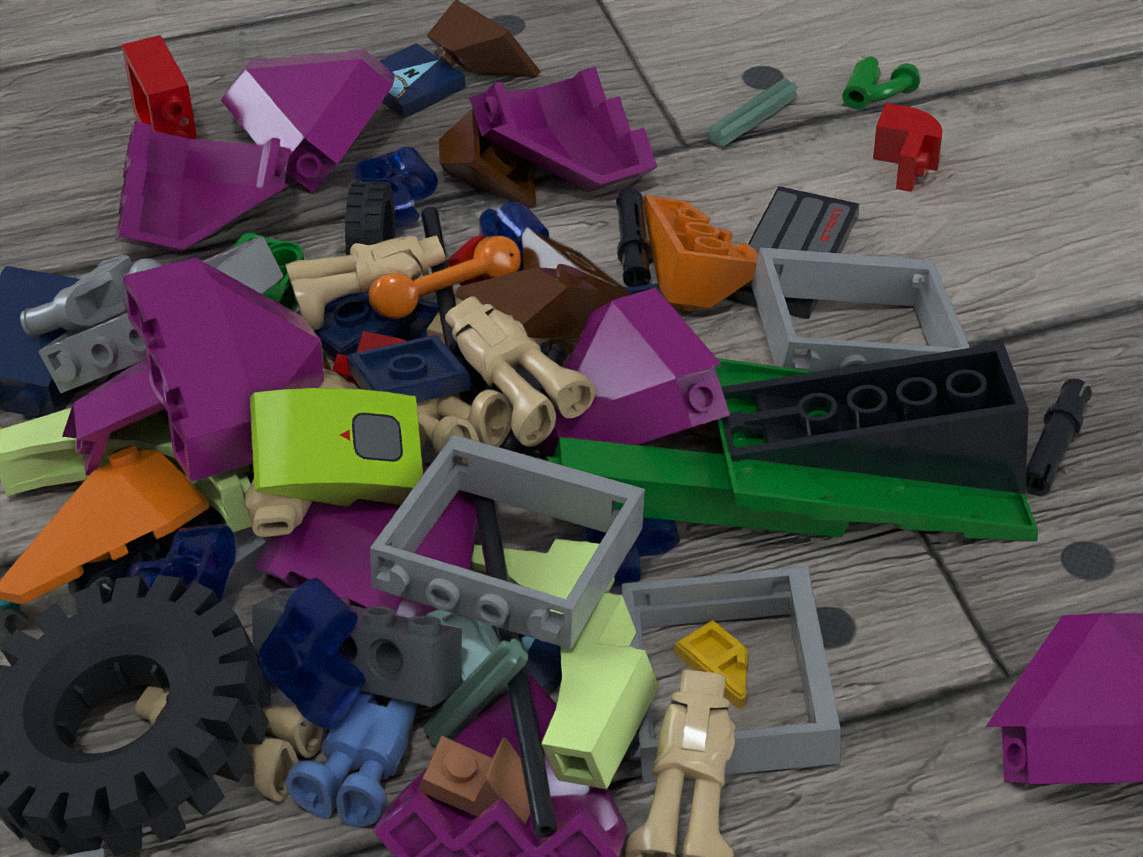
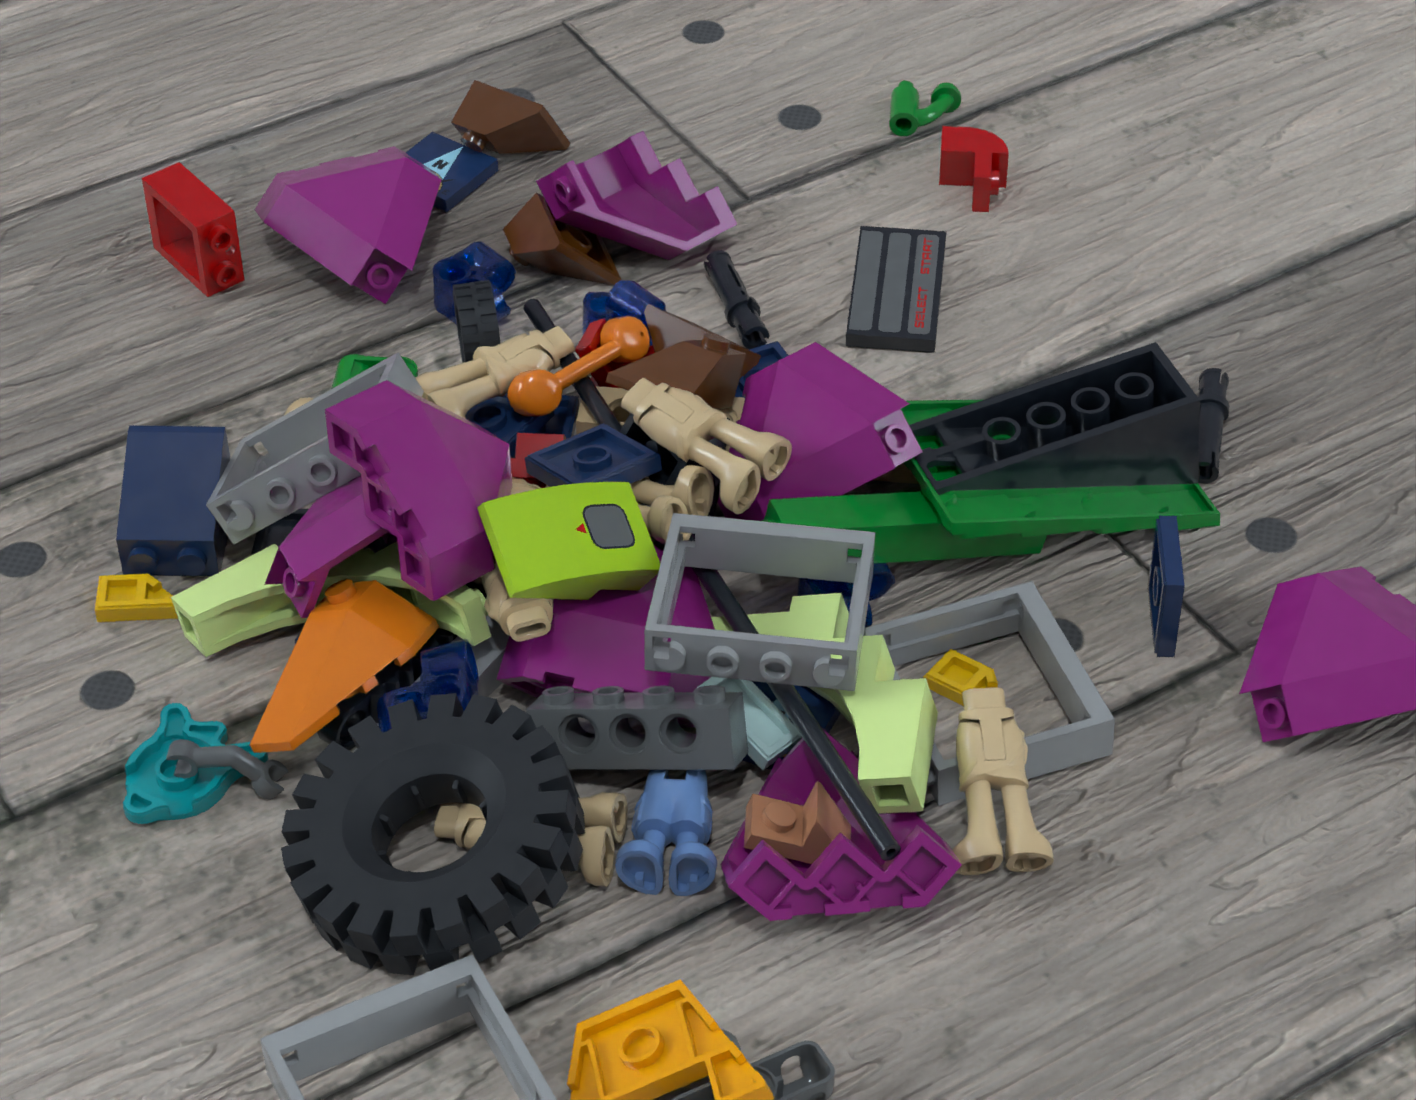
camera: 15 degrees left, 0 degrees up
light grey connector [20,255,162,338] -> none
magenta panel [115,121,290,254] -> none
clear blue piece [258,578,366,729] -> none
sand green axle [424,639,528,747] -> none
orange wedge [643,195,758,311] -> none
sand green axle [708,78,798,148] -> none
light grey window [751,248,970,372] -> none
none -> dark blue tile [1148,515,1185,657]

